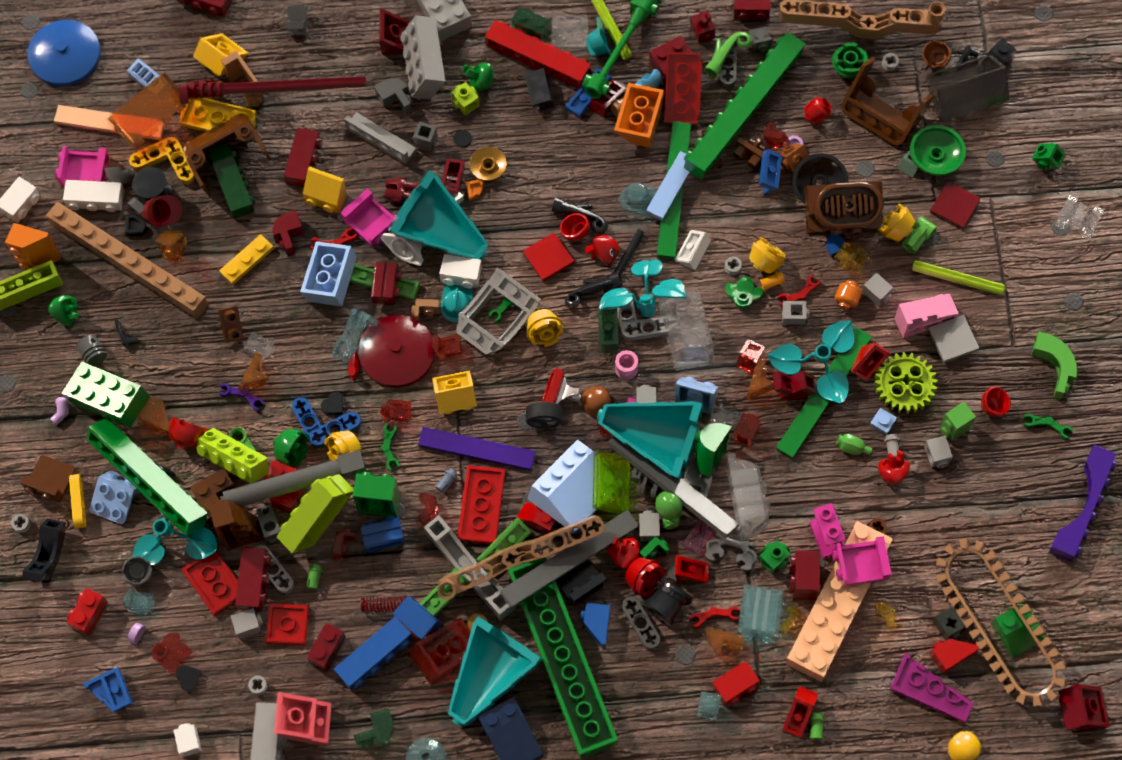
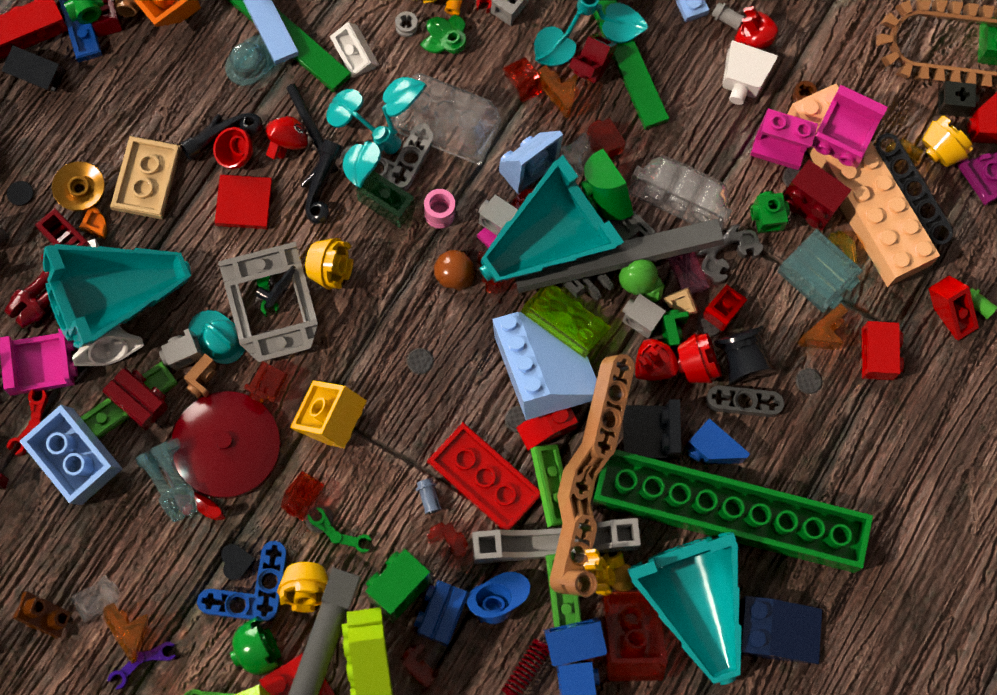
camera: 65 degrees left, 5 degrees up
dark purple tile [418,427,536,471] -> none
white brick [440,254,482,289] -> none
dark grey tile [500,510,639,608] -> none
black tyre [526,402,563,429] -> none
red piece [541,368,581,404] -> none
red piece [689,606,740,628] -> none
clear light blue brick [697,691,721,720] -> none
bright green plant [836,434,872,455] -> none
none -> tan tile [110,136,181,220]
none -> light grey brick [159,328,204,371]
none -> black bar [256,265,296,308]
none -> blue piece [467,572,530,624]
none -> yellow piece [584,549,625,596]
none -> tan tile [663,287,698,314]
none -> white torso [722,40,778,105]
none -> black beam [876,133,955,245]
none -> yellow cone [922,116,973,167]

